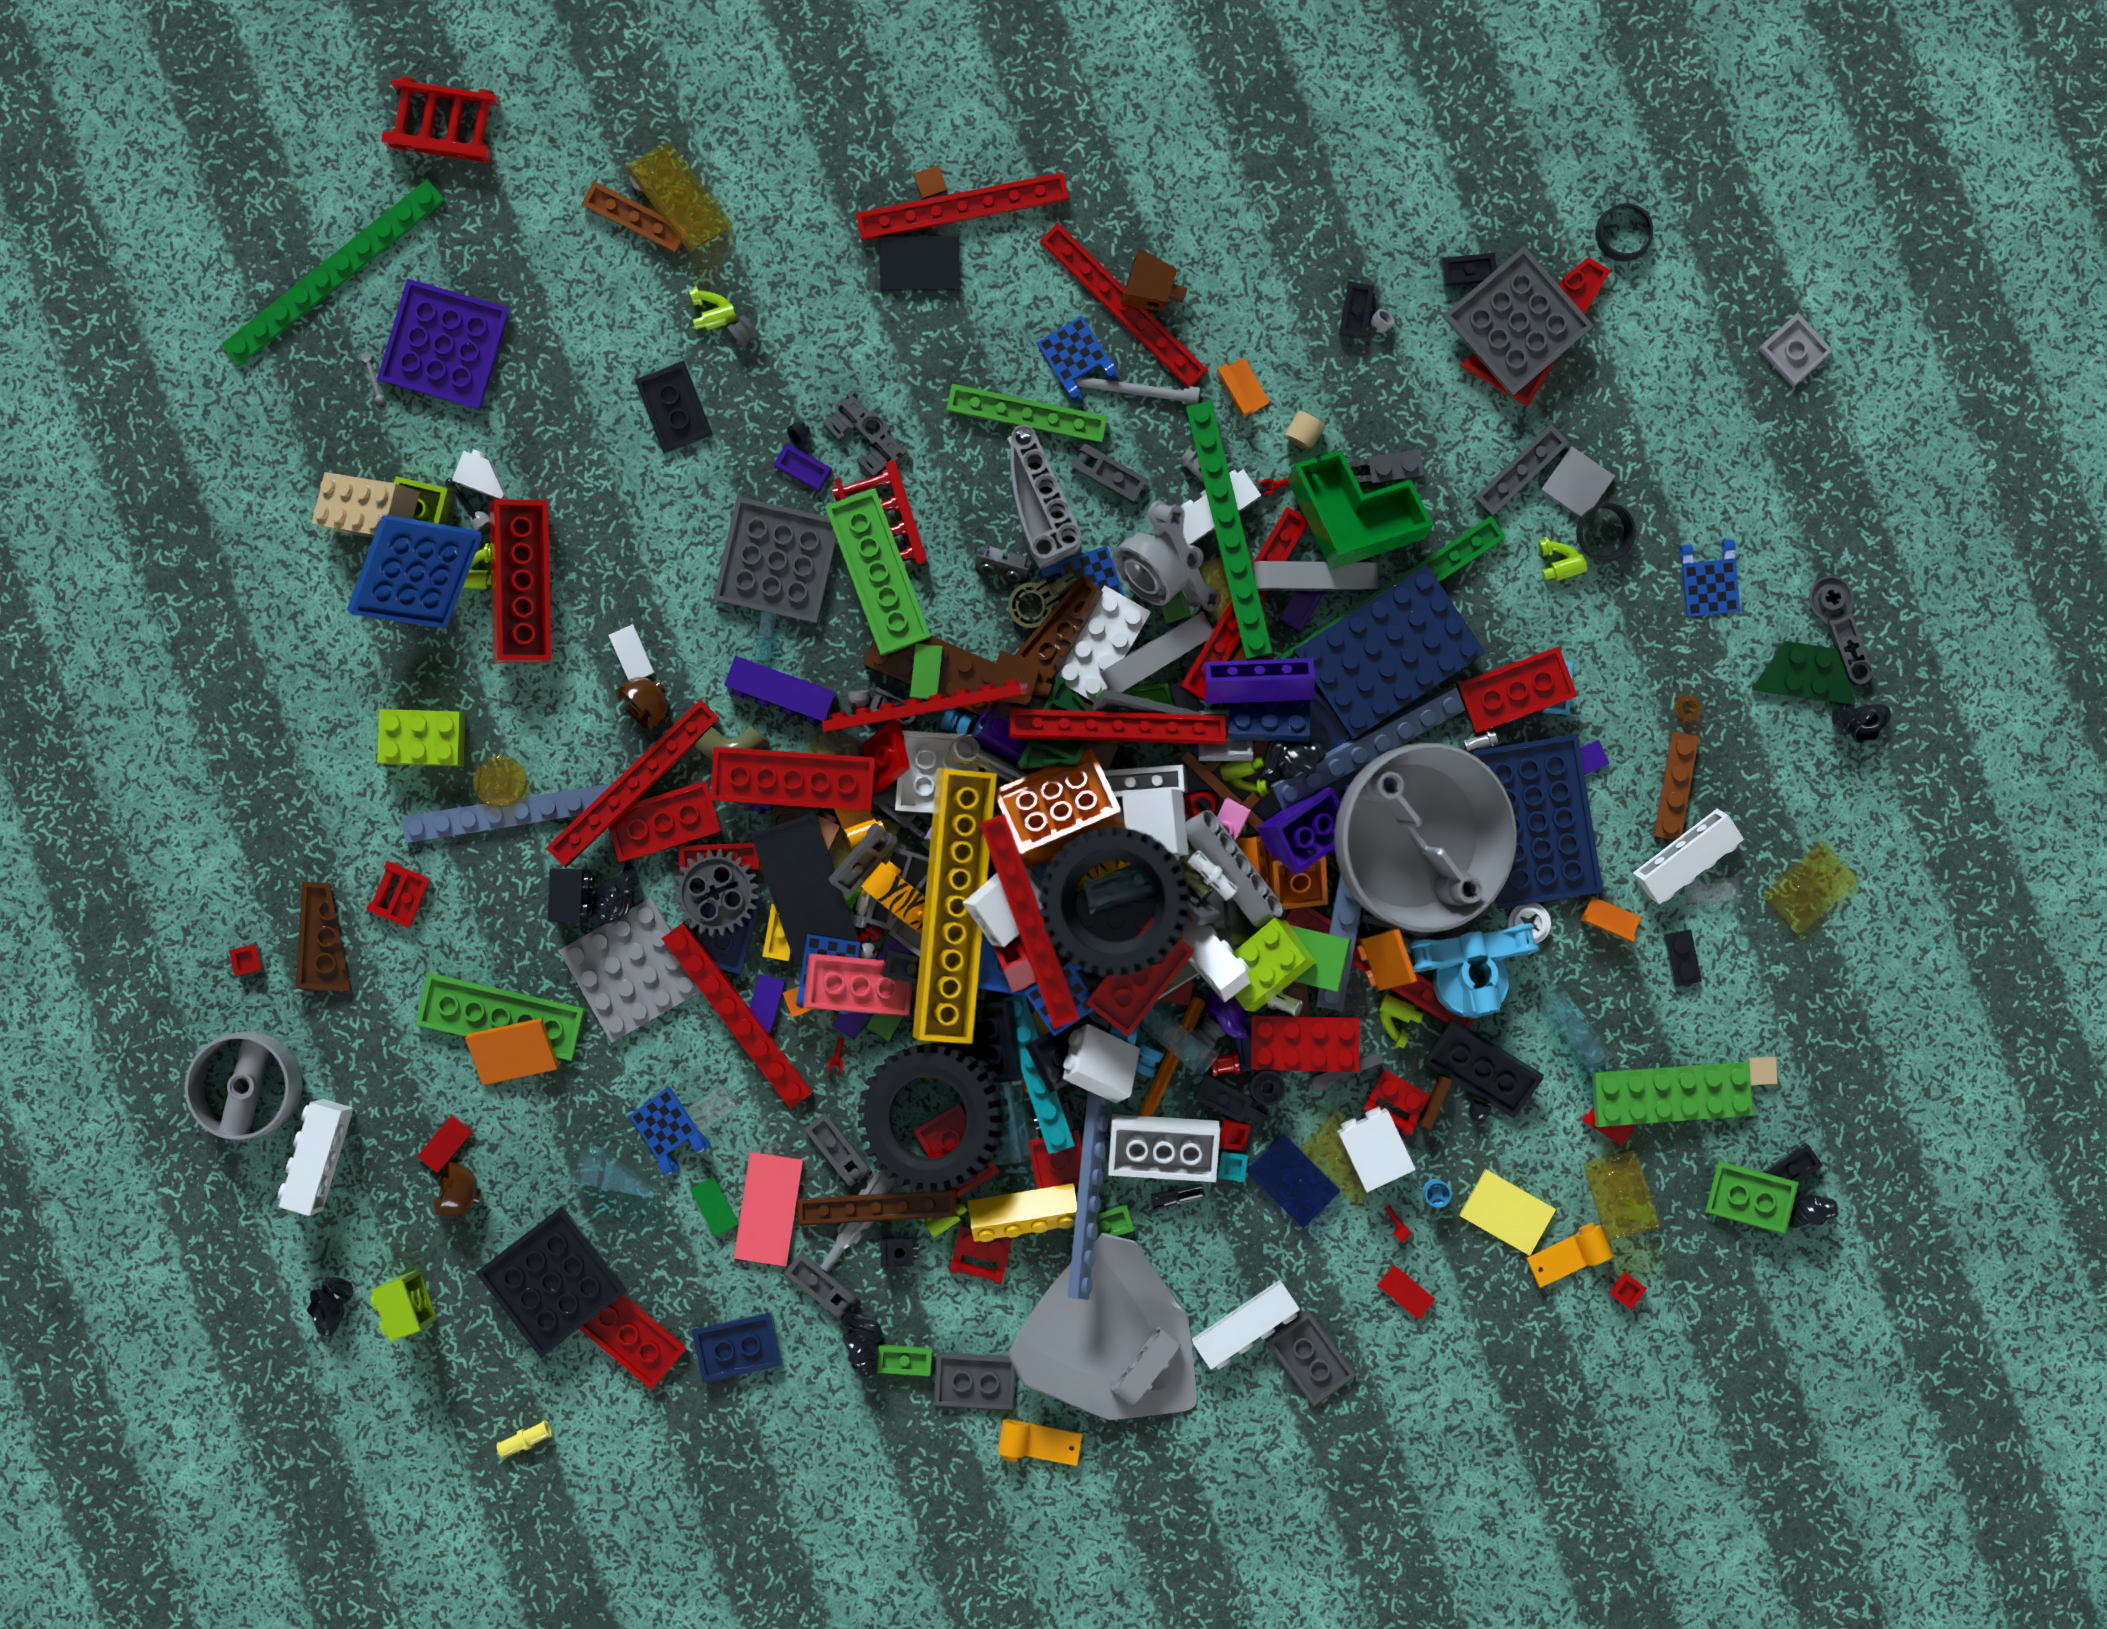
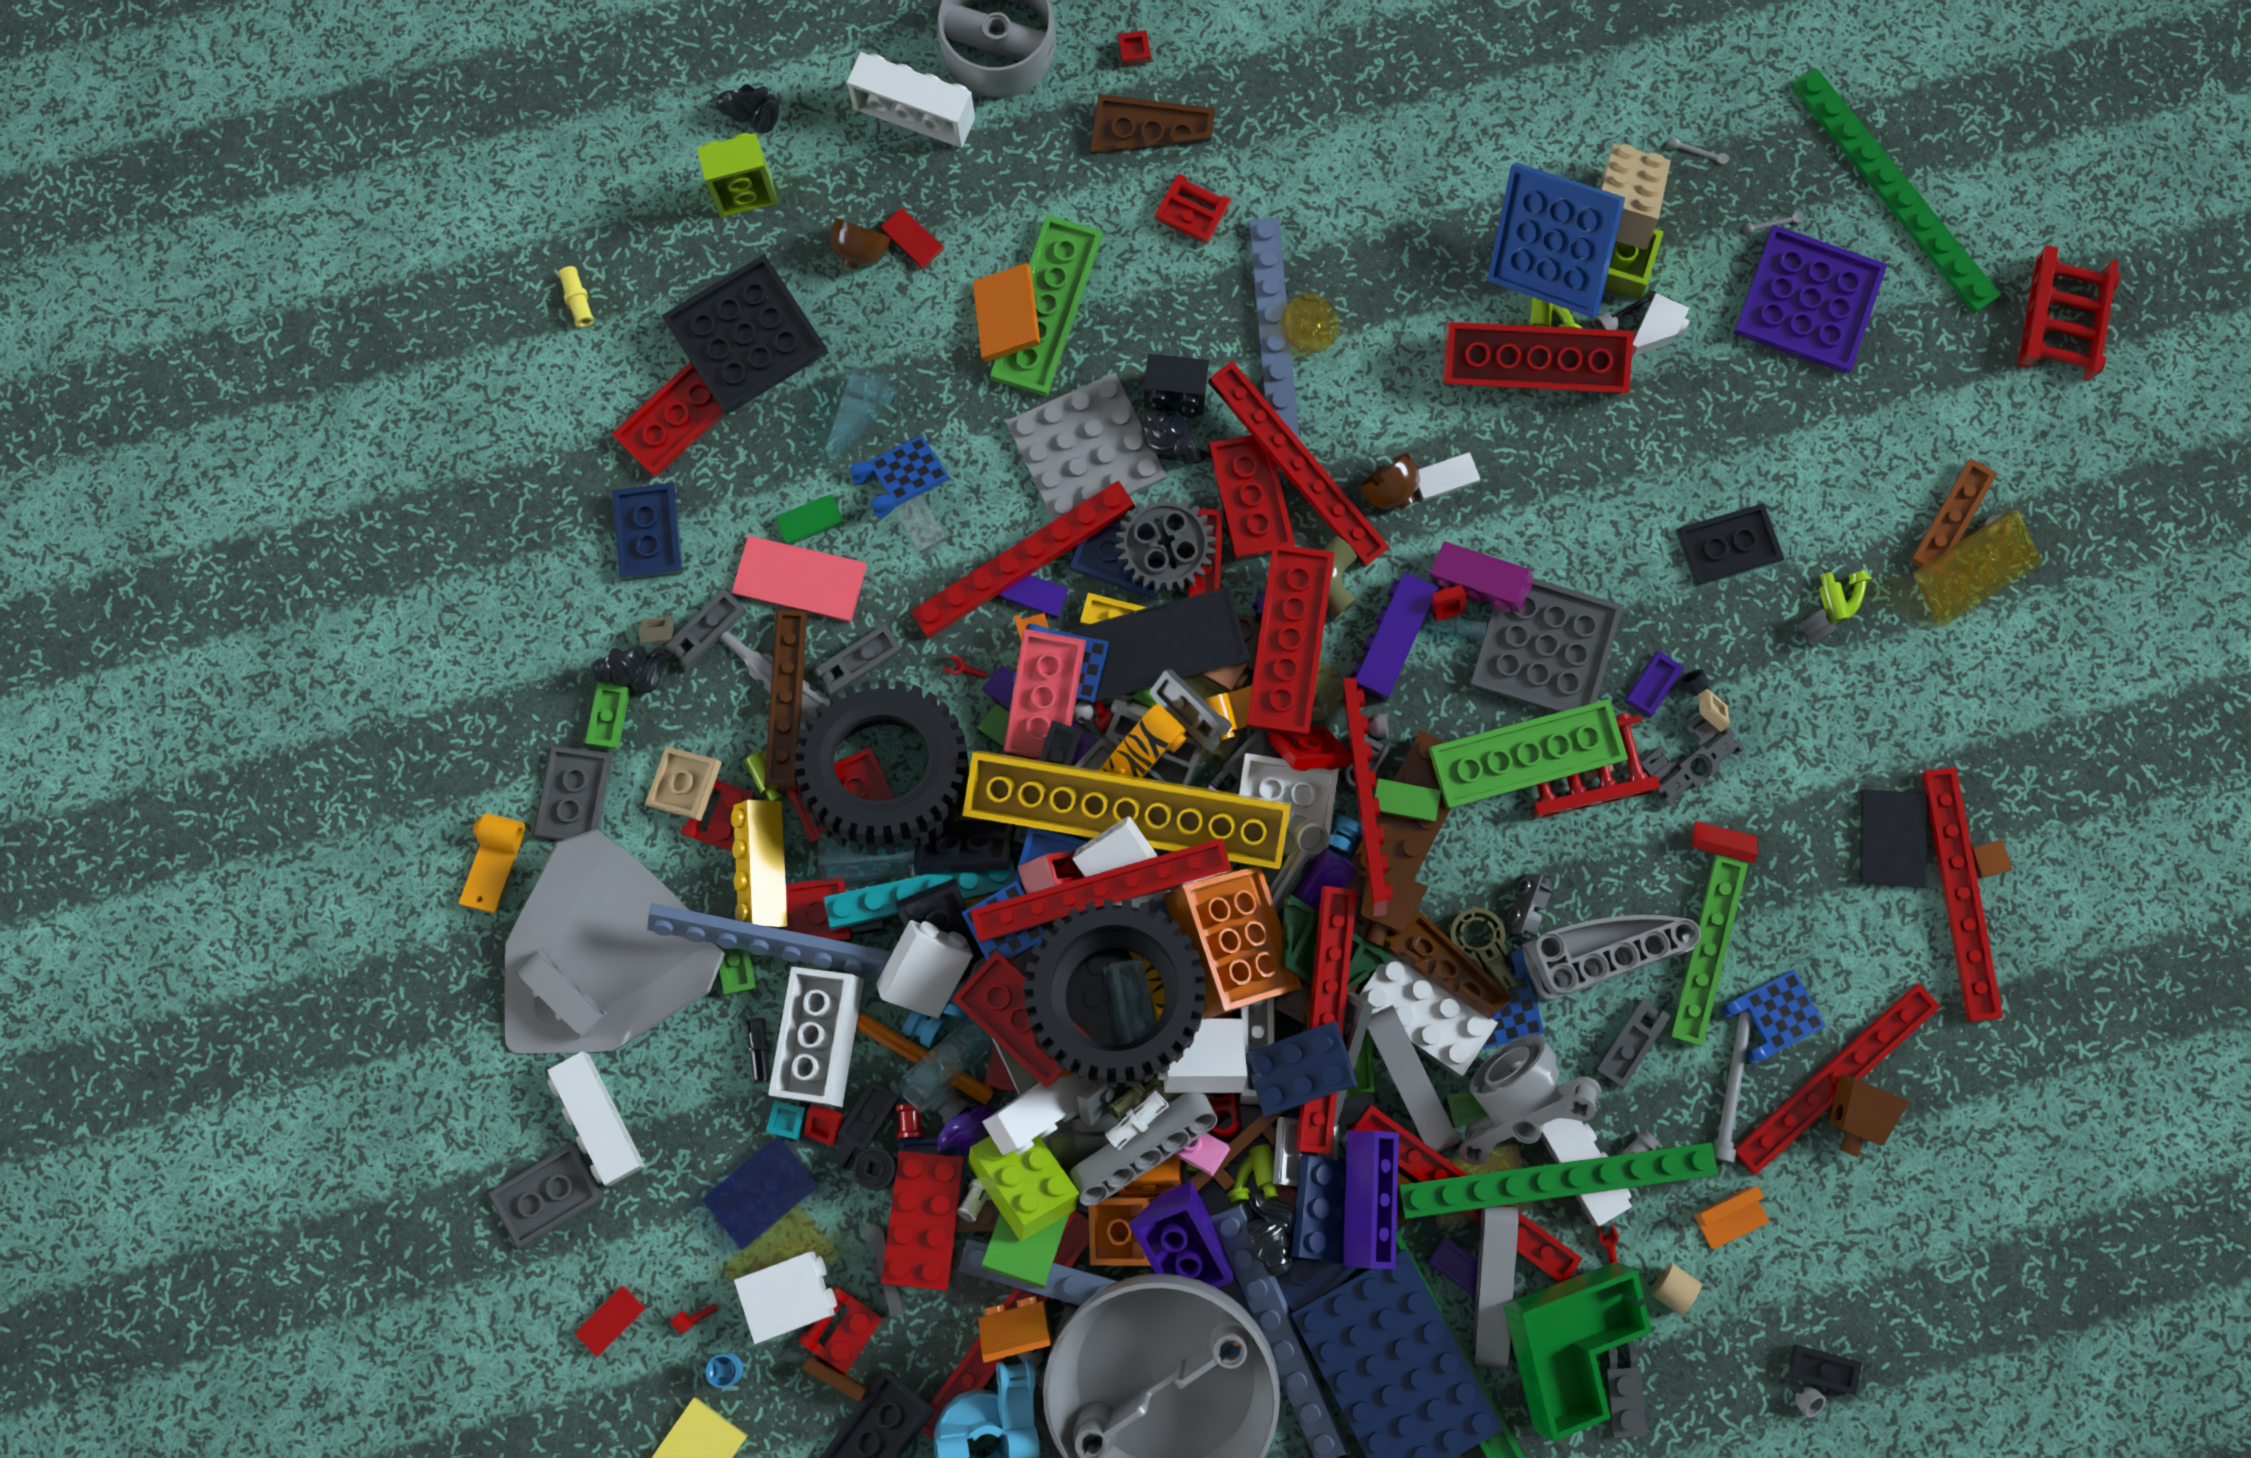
camera: 95 degrees right, 10 degrees down
lime brick [377,709,466,767] -> none
black brick [880,1237,919,1267] -> none
lime plant [1378,993,1423,1048] -> none
black hinge [1469,1100,1492,1121] -> none
none -> dark tan plate [638,616,674,644]
none -> tan tile [645,746,722,821]
none -> dark blue plate [1245,1021,1358,1117]
none -> magenta brick [1430,541,1534,613]
none -> red plate [1432,585,1466,622]
none -> light grey hinge [1669,138,1729,165]
none -> red tile [1692,821,1758,863]
none -> tan tile [1698,689,1730,732]

